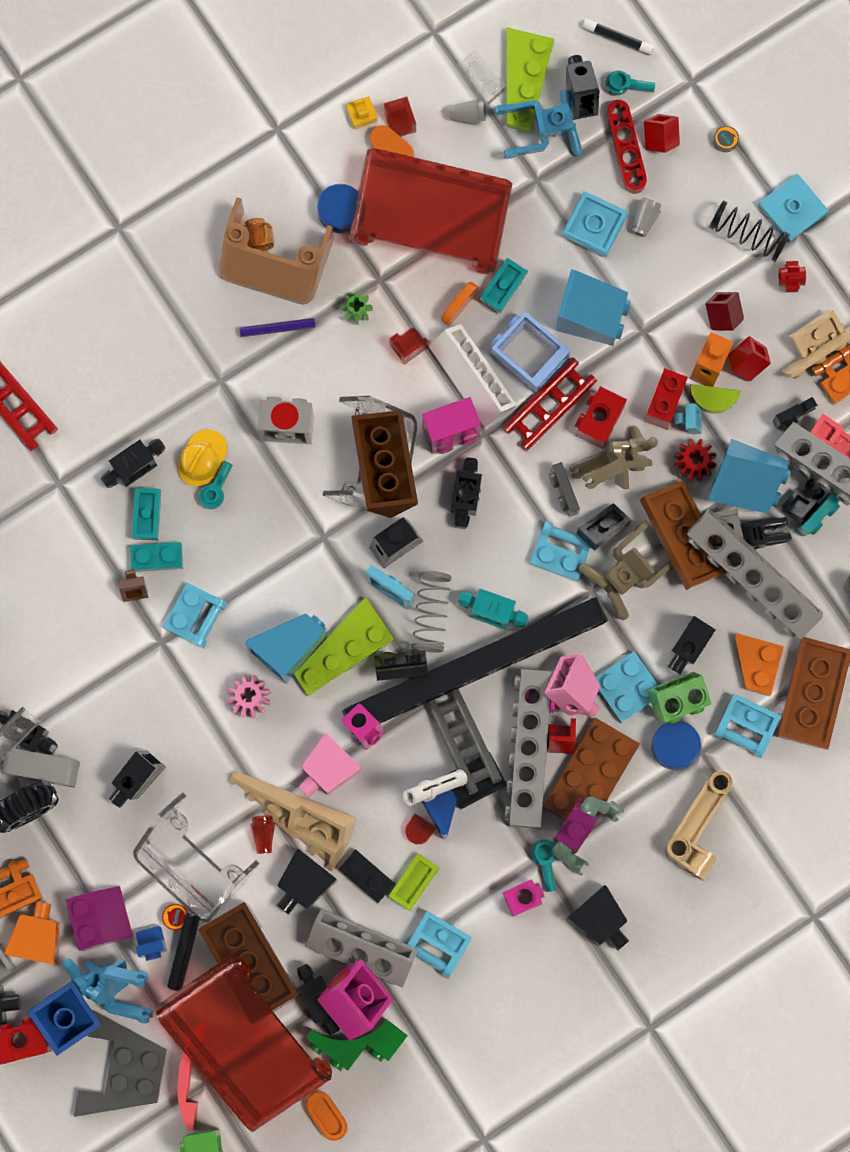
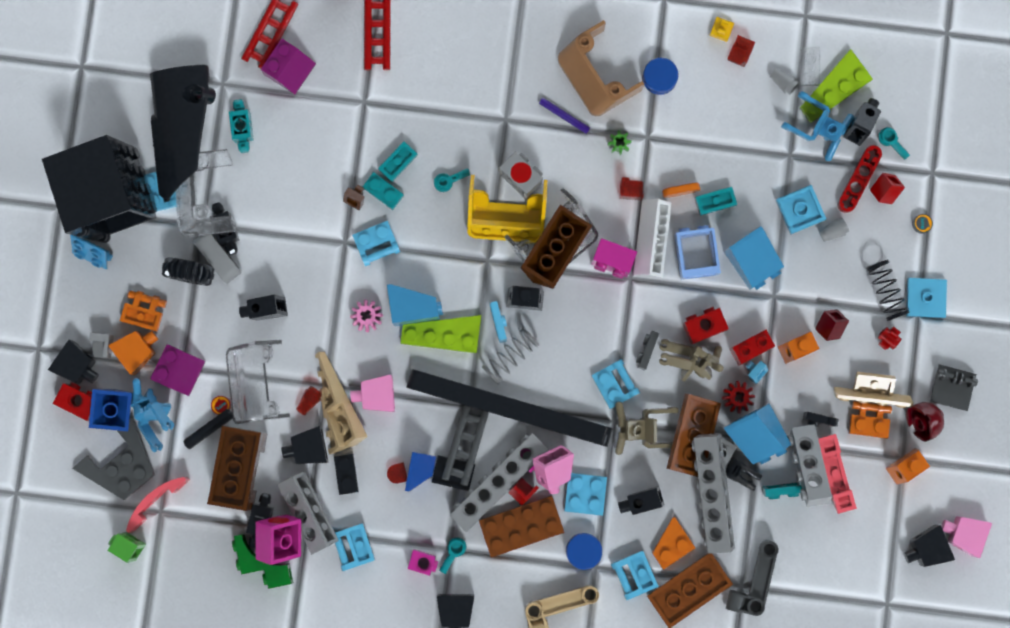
camera: 40 degrees right, 5 degrees up
black piece [100,438,166,488] -> none
blue bracket [136,926,167,961] -> none
clear red windscreen [156,952,332,1132] -> none
yellow piece [177,429,228,487] -> none
clear orange head [244,218,275,253] -> none
orange tile [306,1091,348,1141] -> none
dark pink bracket [342,704,385,750] -> none
clear red windscreen [348,148,513,274] -> none
orange tile [370,125,415,167] -> none
black plate [374,649,429,681] -> none
lime tile [388,853,440,911] -> none
white pin [403,769,467,806] -> none
black piece [451,457,482,529] -> none
teal piece [457,588,529,630] -> none
red bar [502,357,597,451] -> none
torso [552,797,624,876] -> none
black plate [576,503,631,550] -> none
black bar [582,19,654,55] -> none
bright green brick [647,672,712,724] -> none
lime tile [690,384,741,414] -> none
red panel [728,336,771,381] -> none
black plate [781,479,825,524] -> none
none -> yellow windscreen [467,175,548,243]

